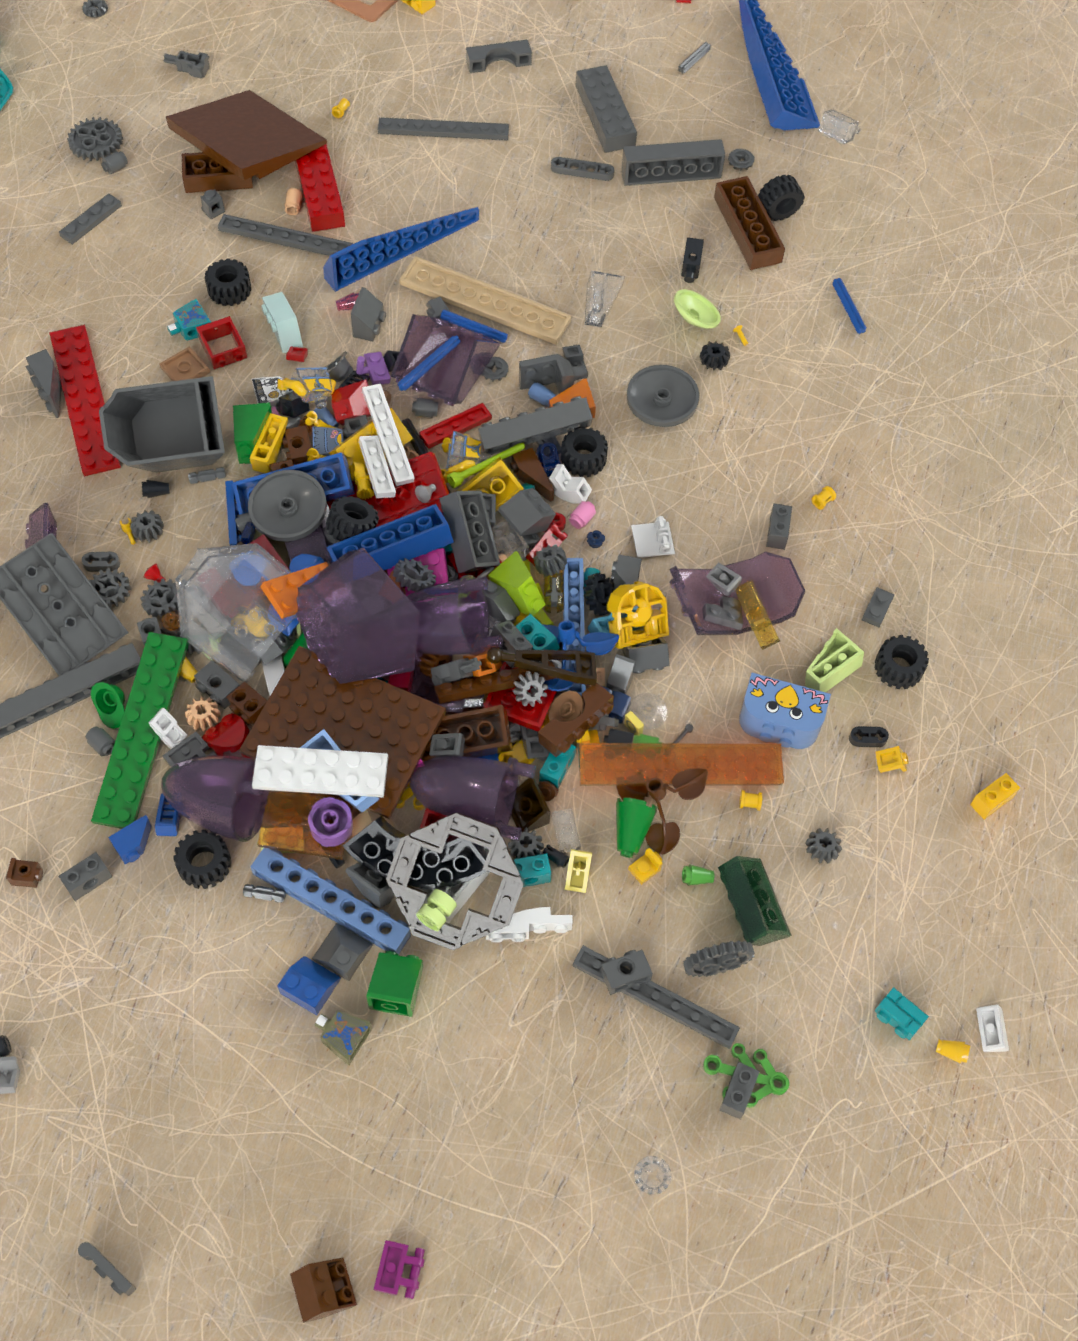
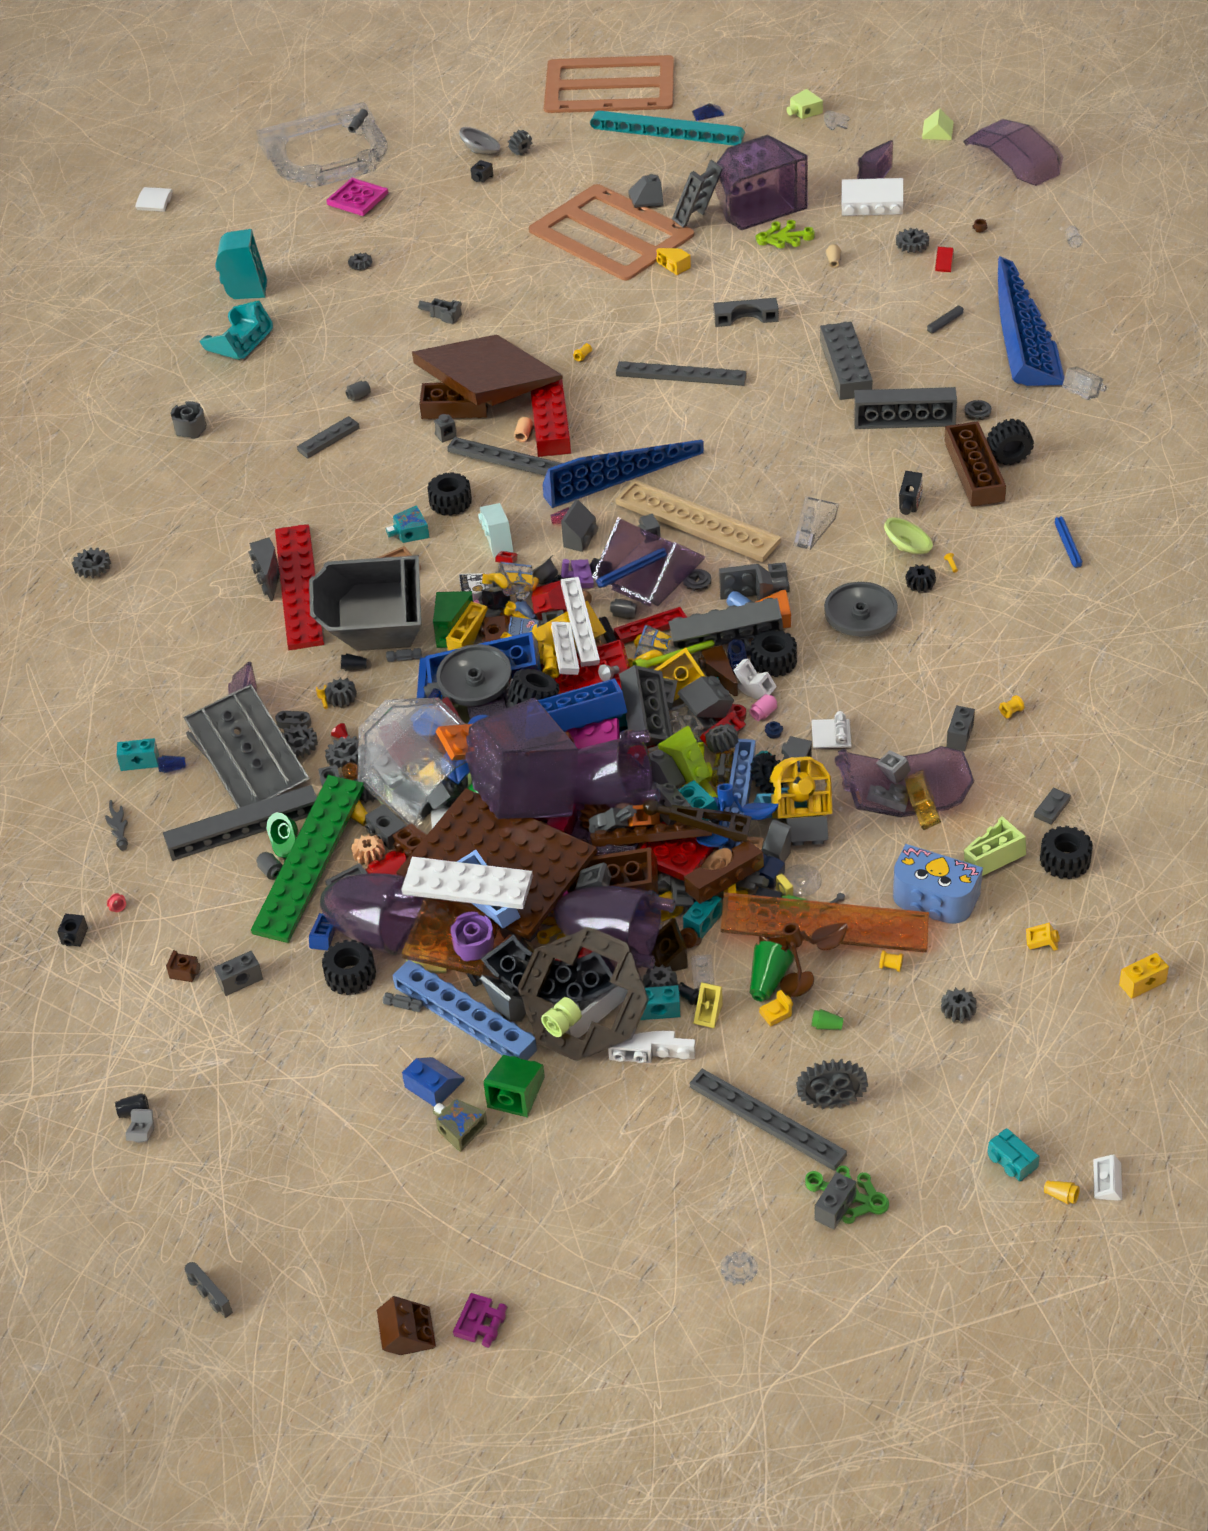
camera: 15 degrees right, 15 degrees down
dark grey gear [67,117,123,161] -> none
blue slope [108,815,152,864] -> none
white slope [149,708,188,749] -> none
red window [196,316,247,370] -> none
dark grey slope [312,923,373,981] -> none
dark grey gear [393,558,436,594] -> none
blue axle [440,310,508,343] -> none
light grey gear [513,671,548,707] -> none
dark grey beam [551,157,614,181] -> none
dark grey brick [600,950,653,995] -> none
clear green slope [718,856,792,946] -> none
black beam [849,726,889,747] -> none

